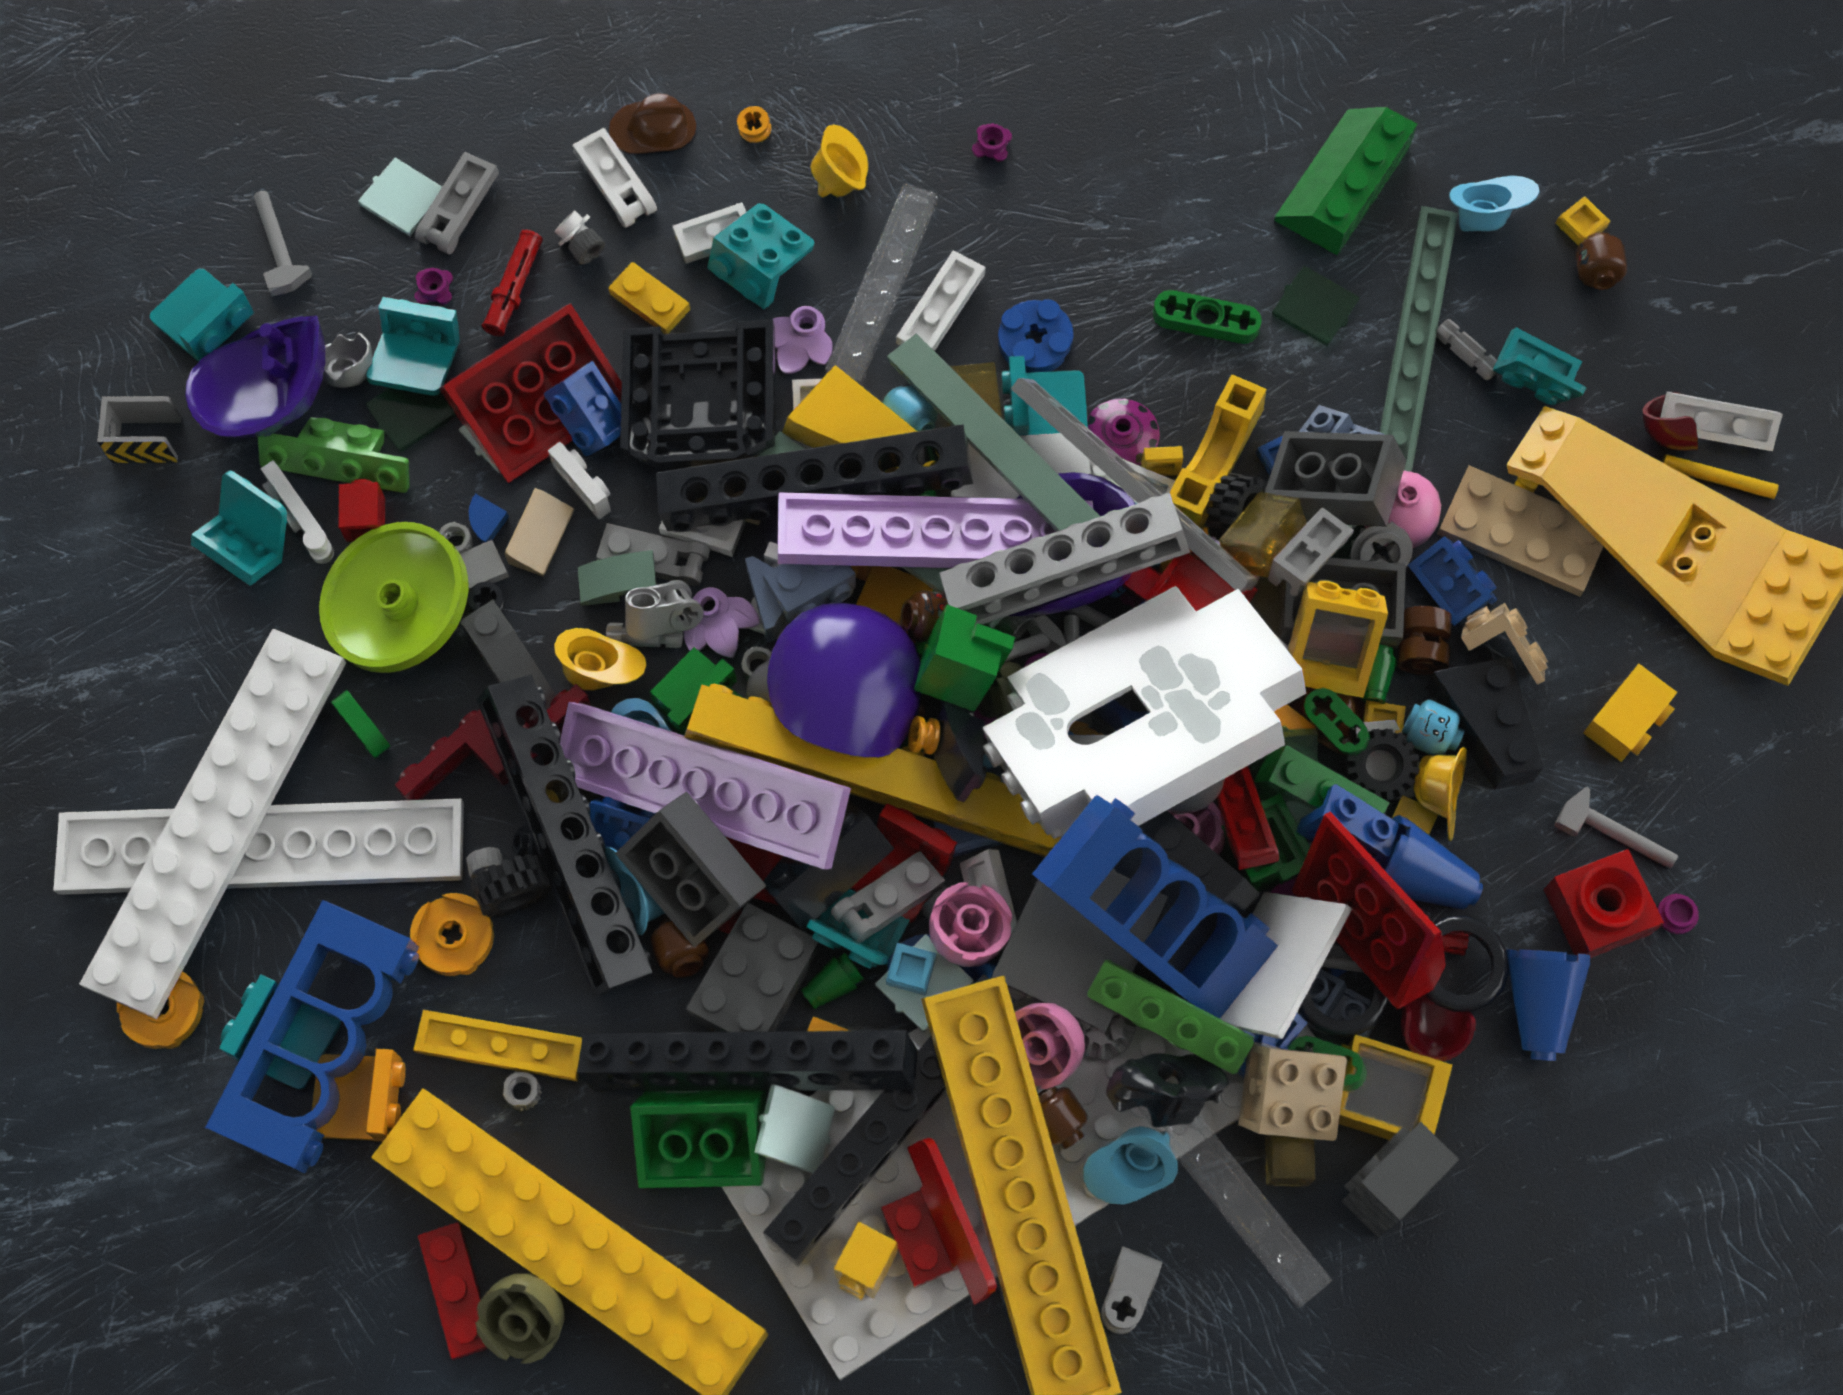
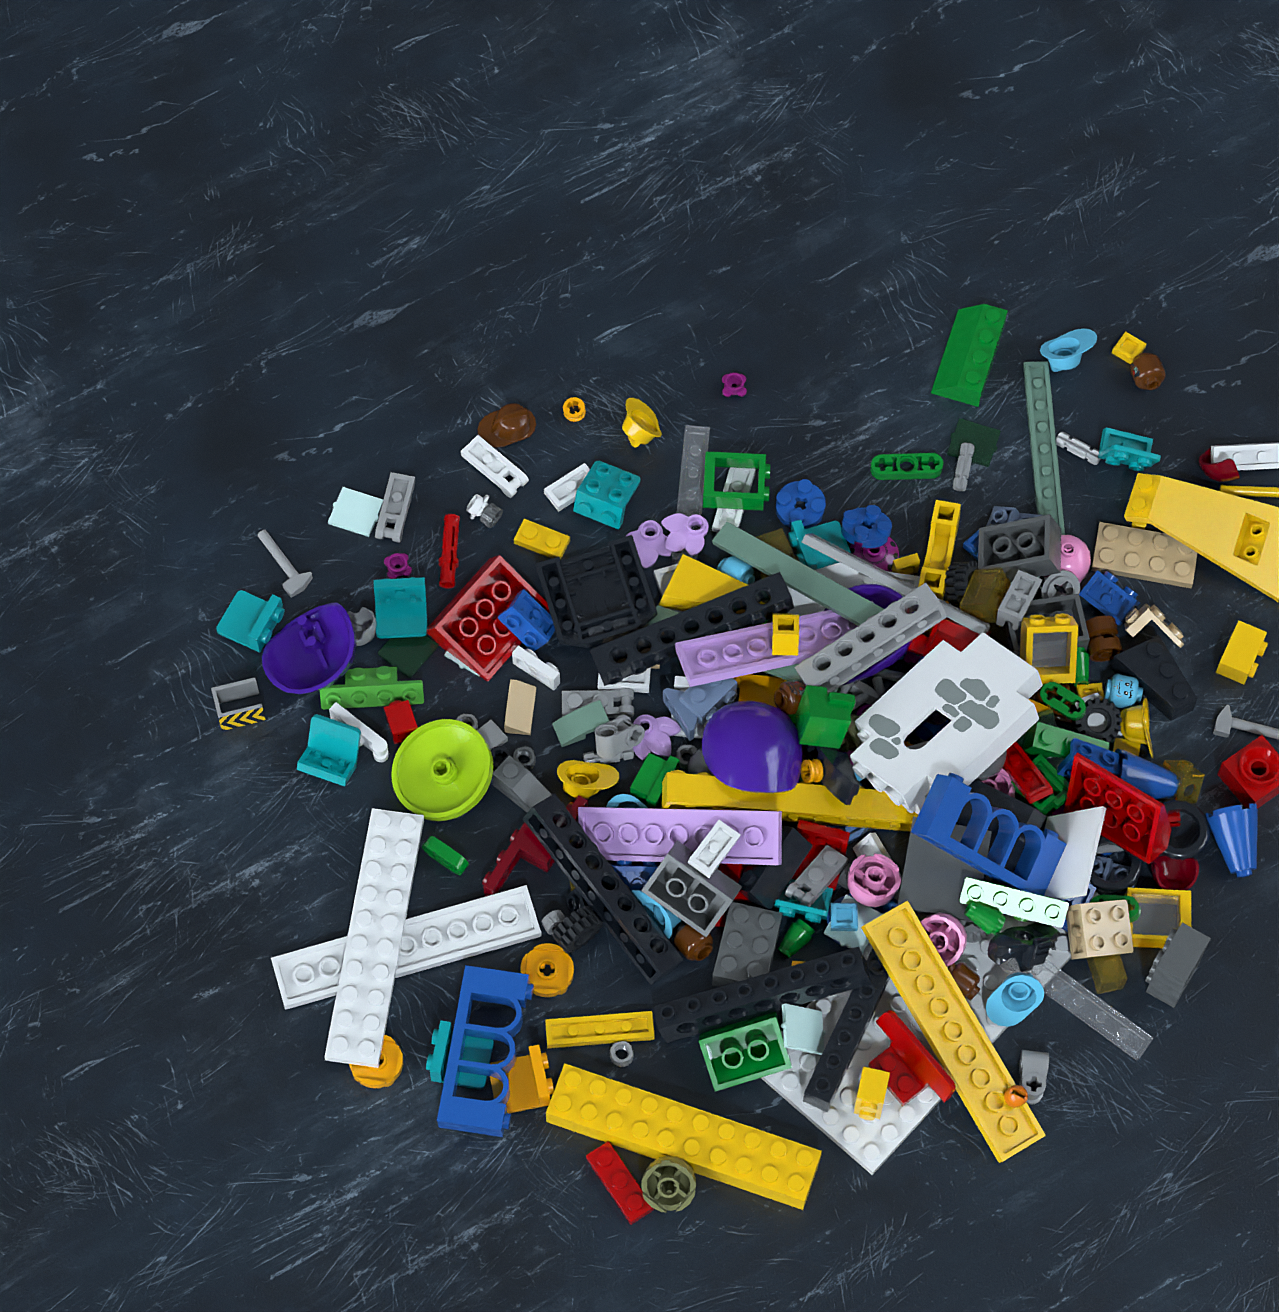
camera: 15 degrees left, 5 degrees down
blue tile [469,494,509,544] -> none
none -> dark grey axle [513,746,536,771]
none -> lavender plate [661,513,708,556]
none -> white plate [688,820,741,878]
none -> green window [703,452,770,511]
none -> yellow slope [772,613,799,656]
none -> blue plate [841,505,892,548]
none -> light grey axle [953,443,974,491]
none -> green cone [964,901,1006,935]
none -> orange hinge [1004,1085,1028,1108]
none -> clear yellow bracket [1163,760,1205,803]

